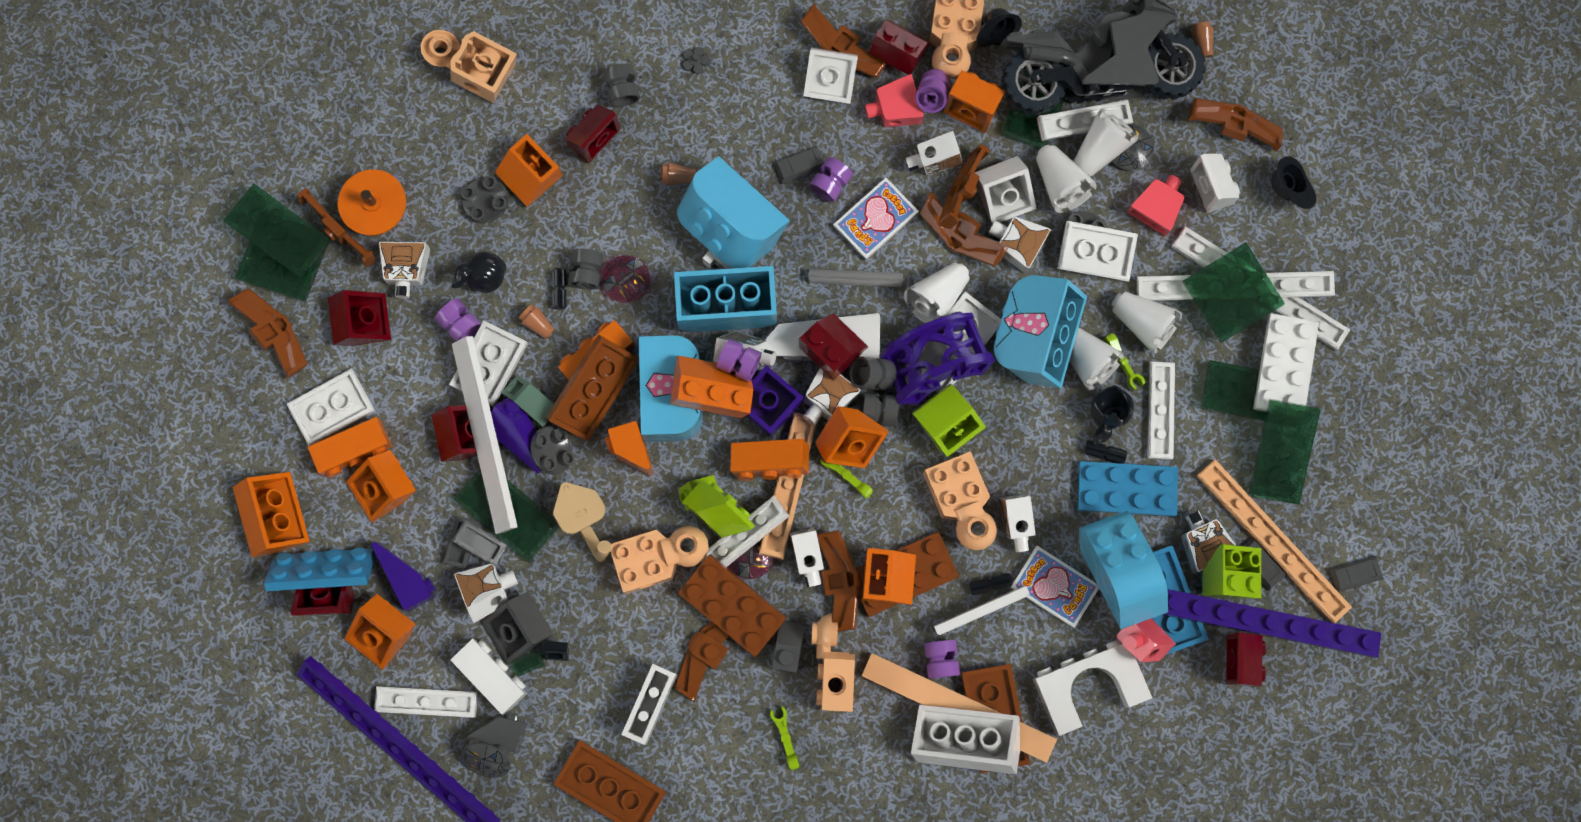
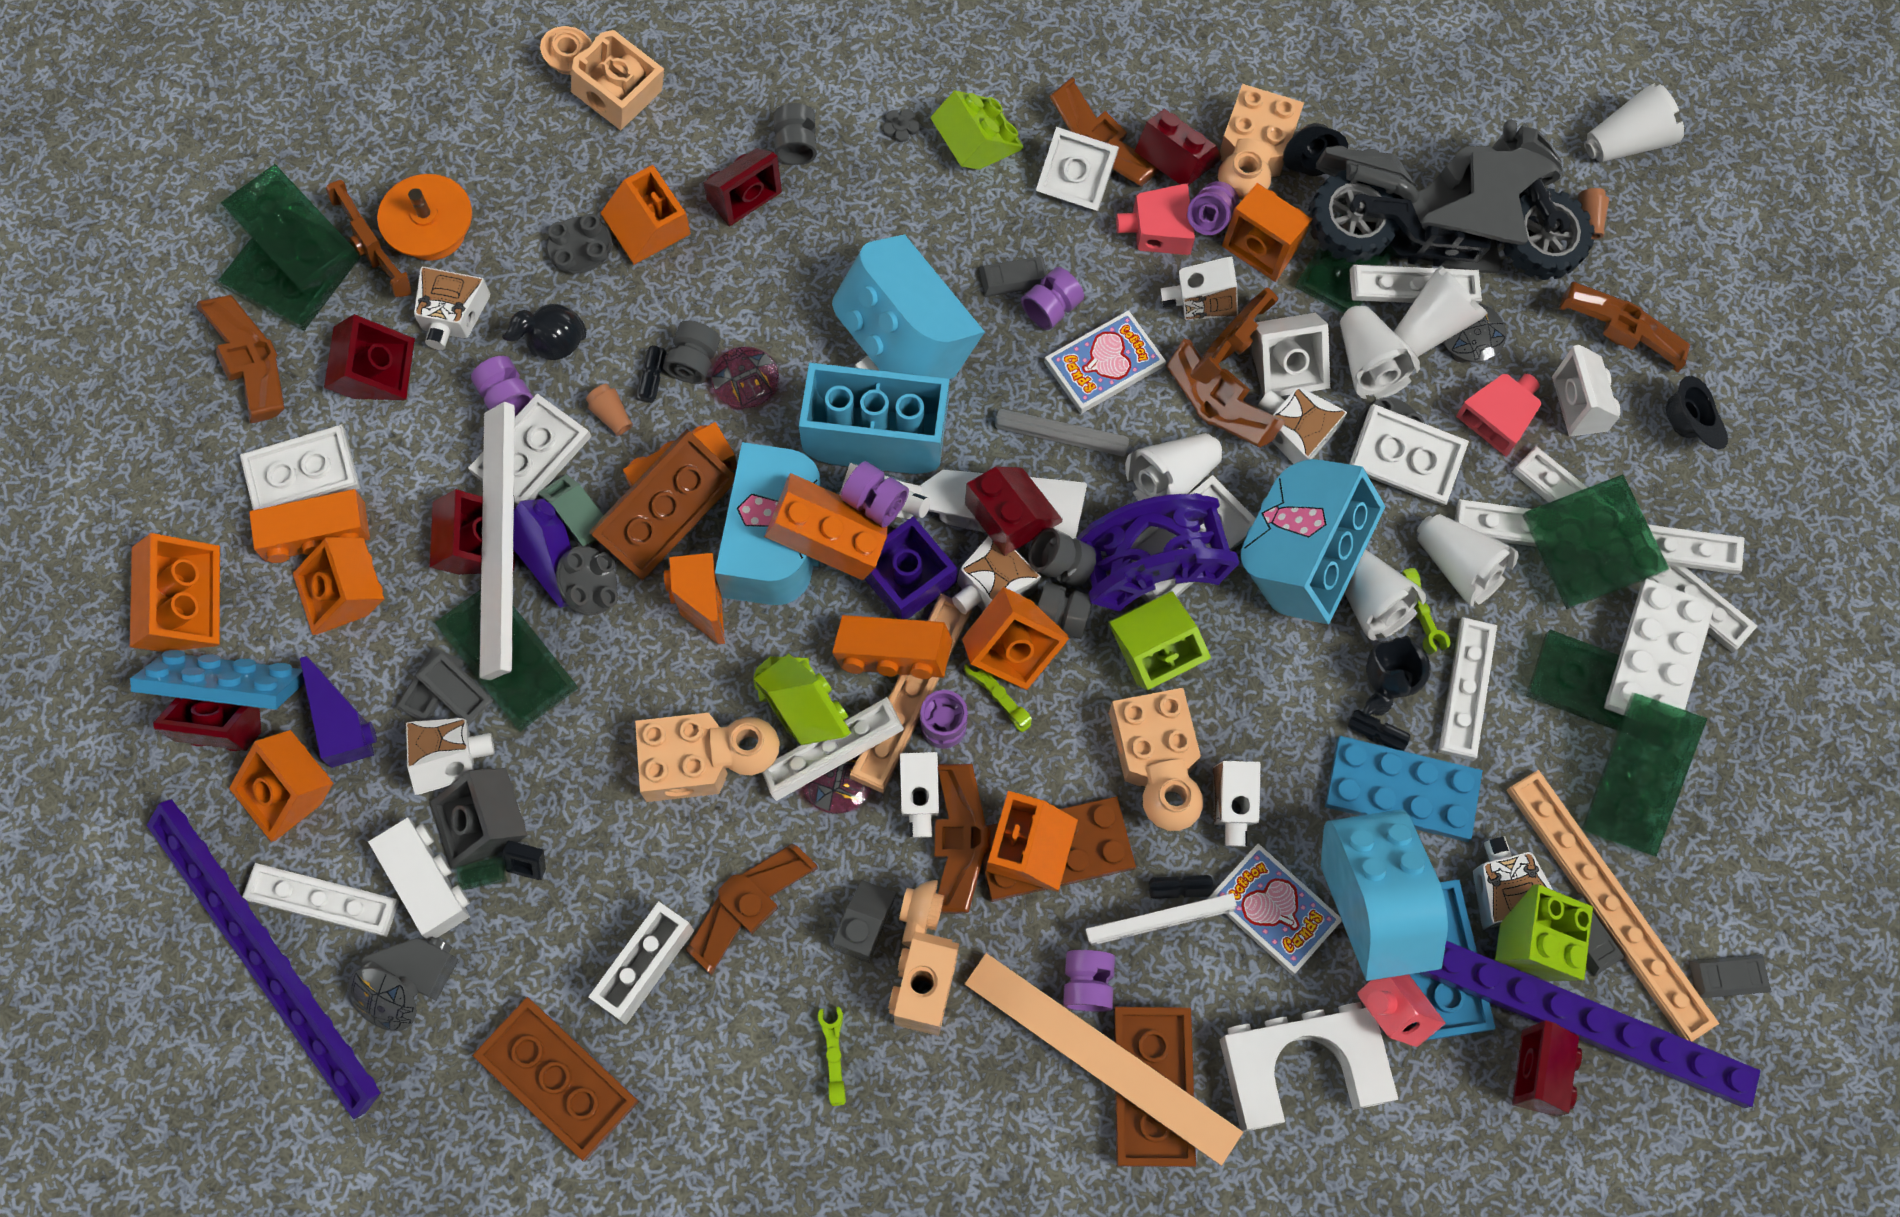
camera: 10 degrees right, 10 degrees down
tan piece [553,482,612,562] -> none
nougat cone [661,162,696,186] -> none
dark orange plate [678,554,788,657] -> none
white slope [911,705,1020,774] -> none
none -> medium lavender wheel [920,690,968,749]
none -> lime slope [930,90,1024,170]

